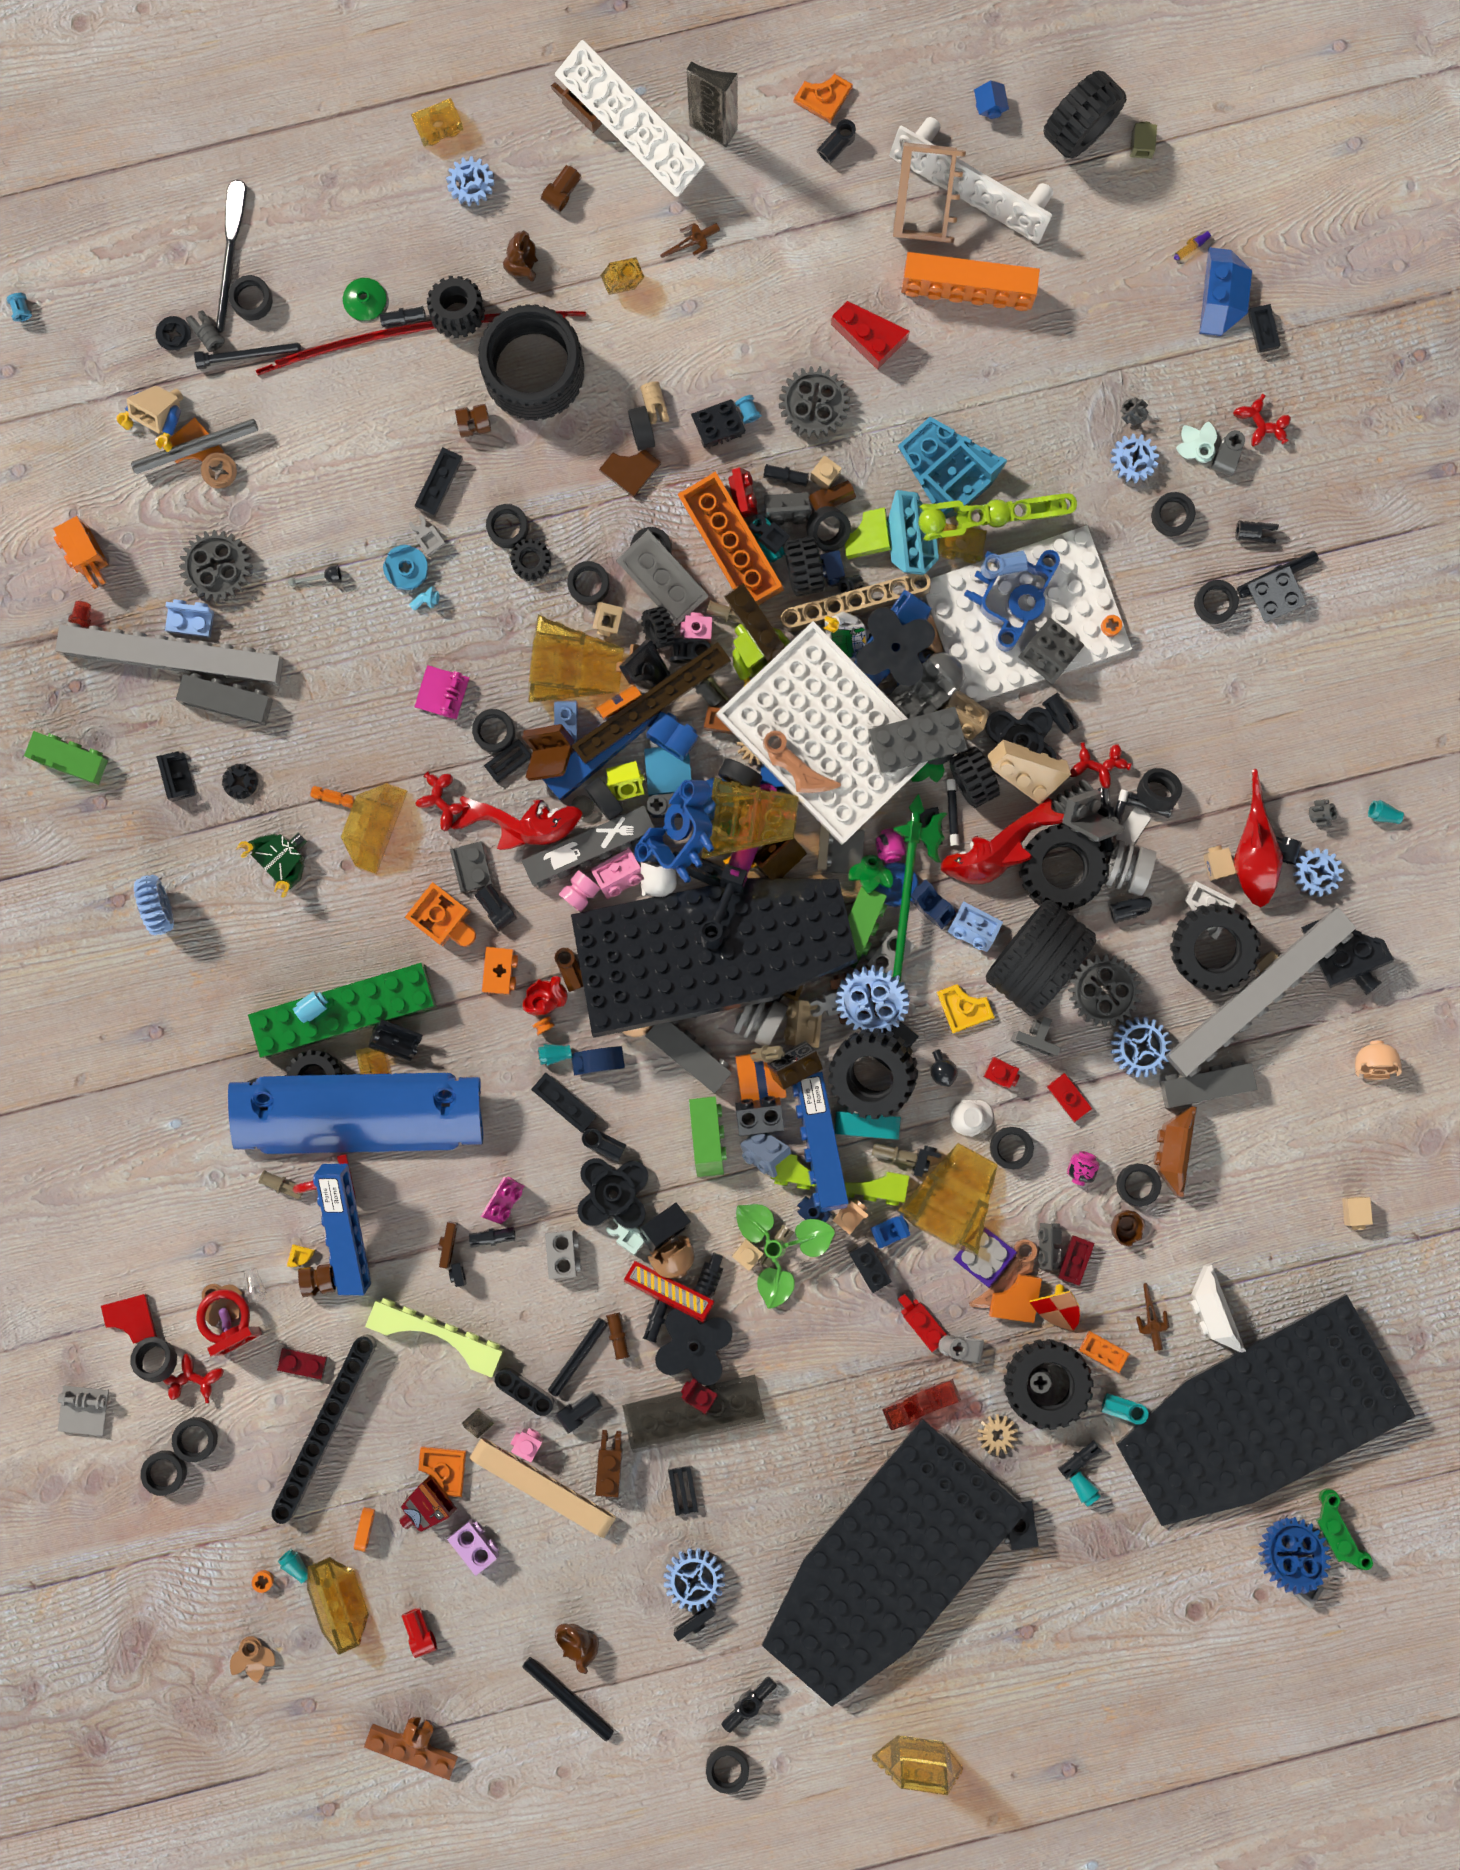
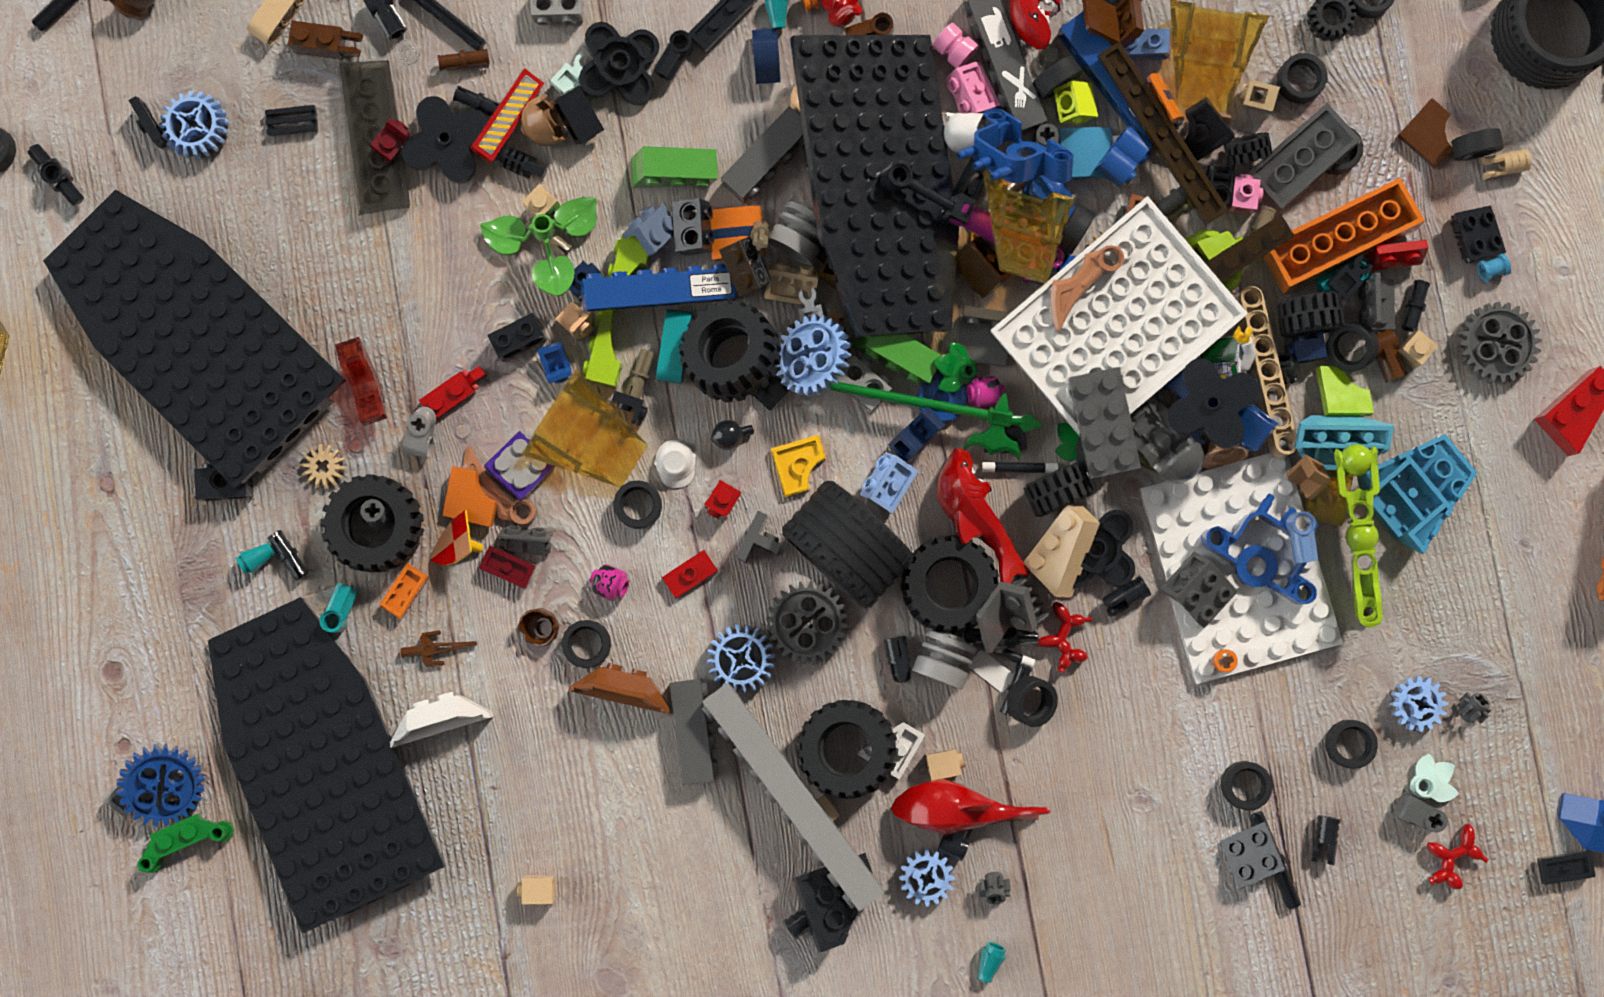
camera: 90 degrees right, 0 degrees up
tan bracket [941,690,990,740] -> none
light nougat cylinder [1355,1040,1402,1080] -> none
none -> medium nougat panel [1285,455,1332,500]

